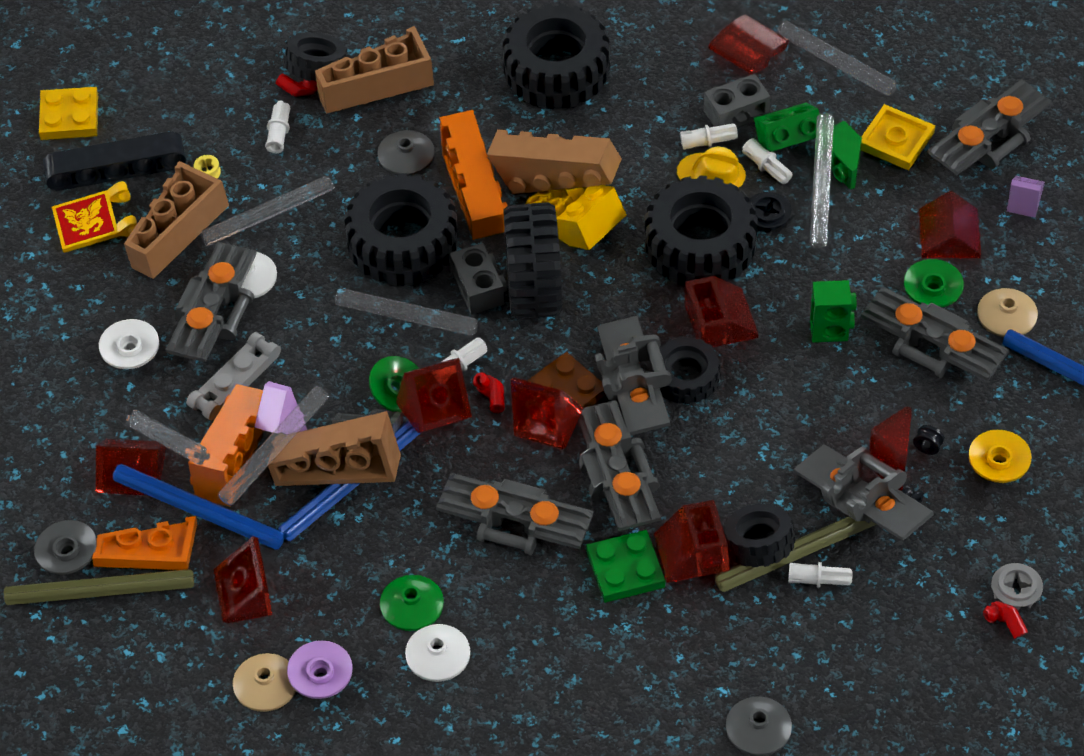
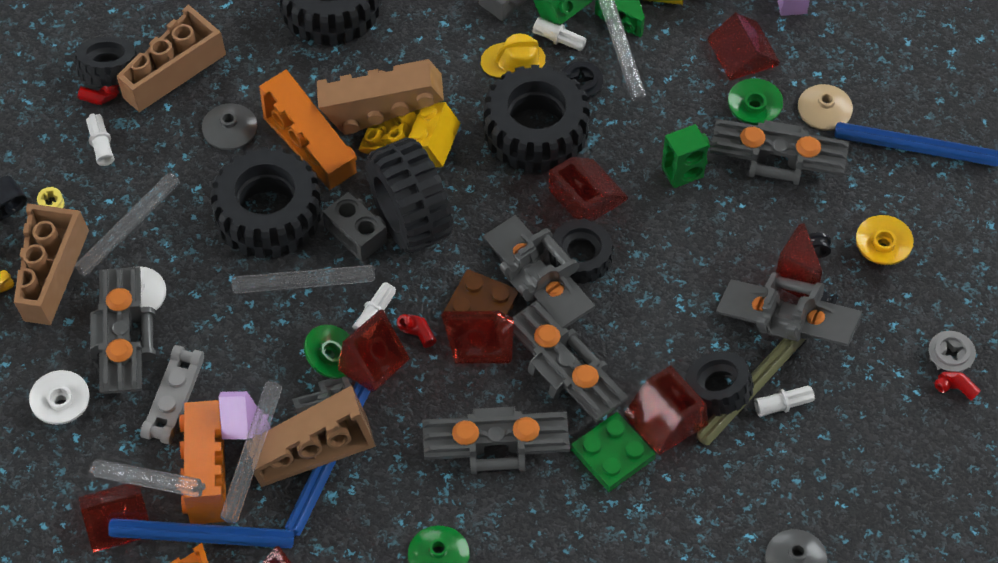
camera: 25 degrees left, 5 degrees up
white axle [680,123,738,150] -> none

